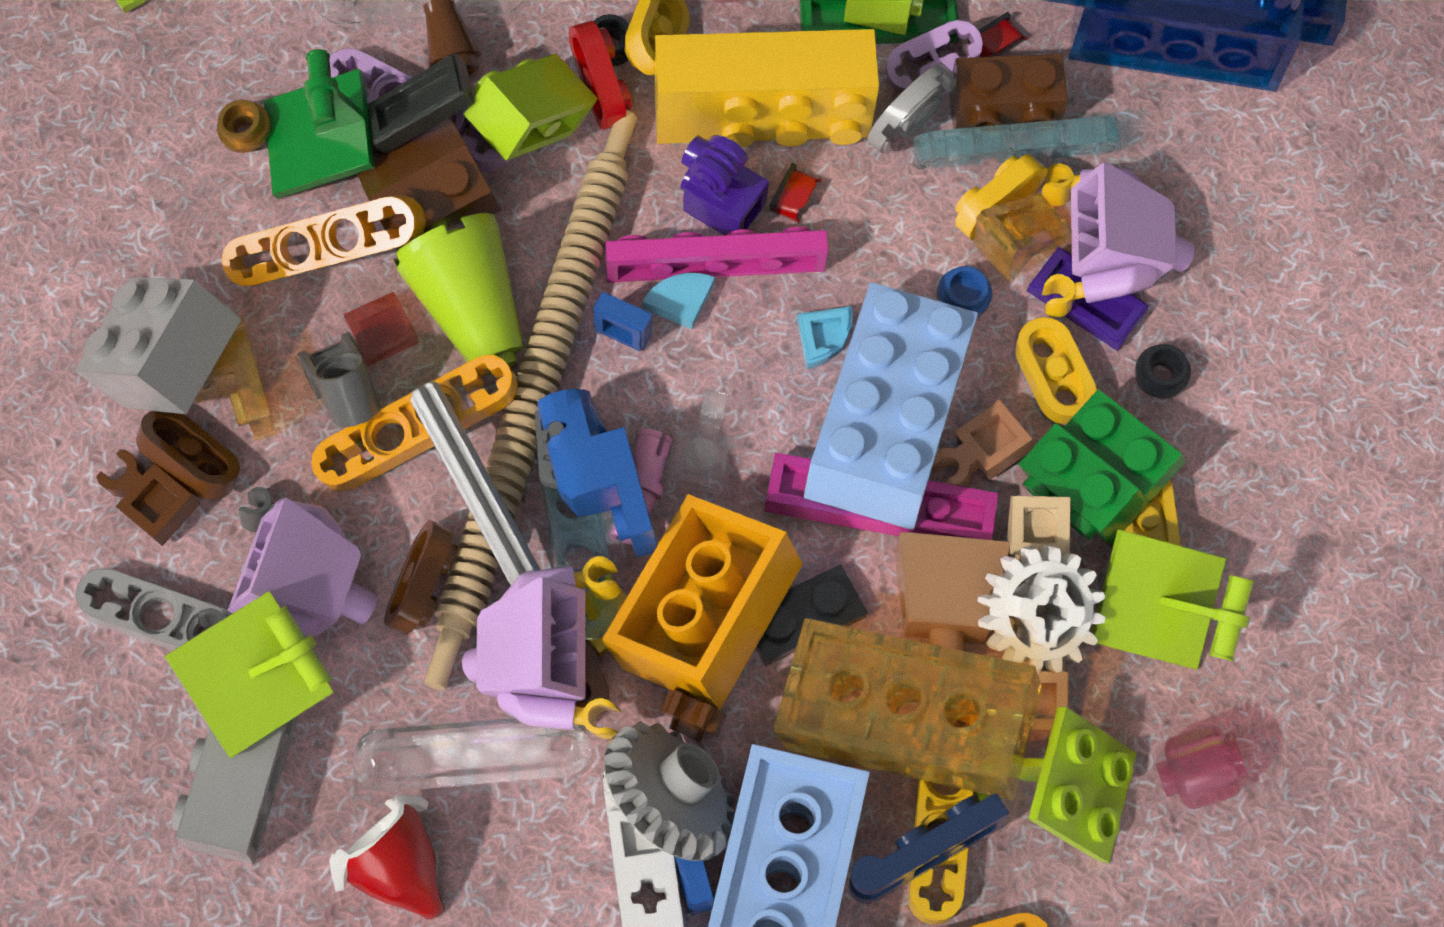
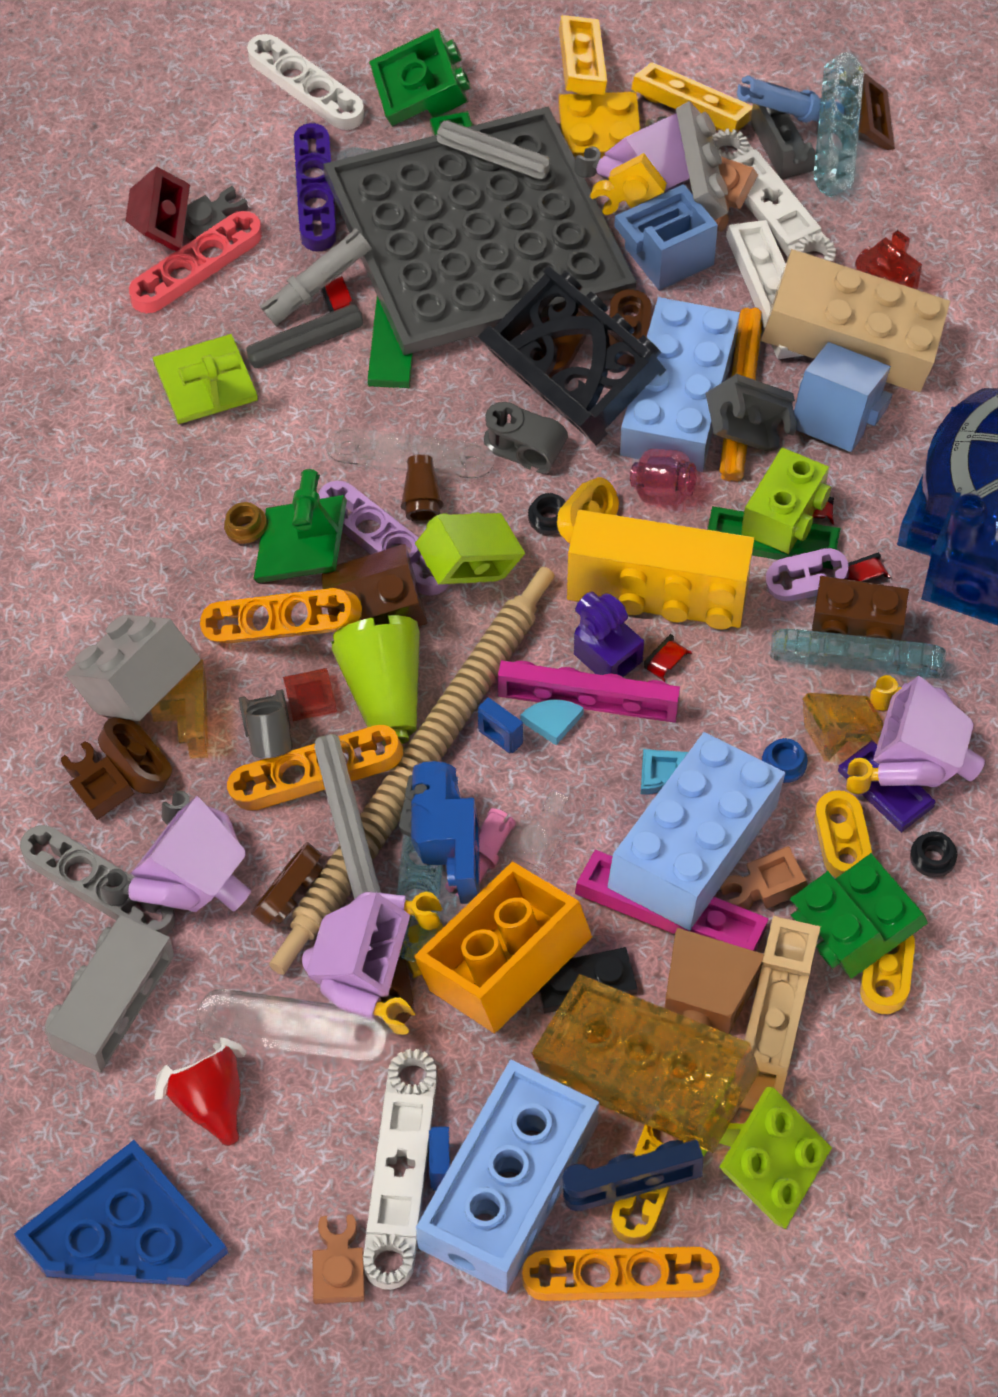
camera: 20 degrees right, 10 degrees down
lime plate [164,591,334,758] -> none
pearl dark grey tile [367,53,475,154] -> none
red plate [568,20,632,130] -> none
light grey gear [604,721,735,861] -> none
reddish brown plate [660,689,727,742] -> none
light grey tile [867,62,957,154] -> none
yellow plate [955,154,1048,241] -> none
white gear [977,545,1105,674] -> none
lime plate [1091,529,1255,670] -> none
clear pink head [1155,725,1248,810] -> none

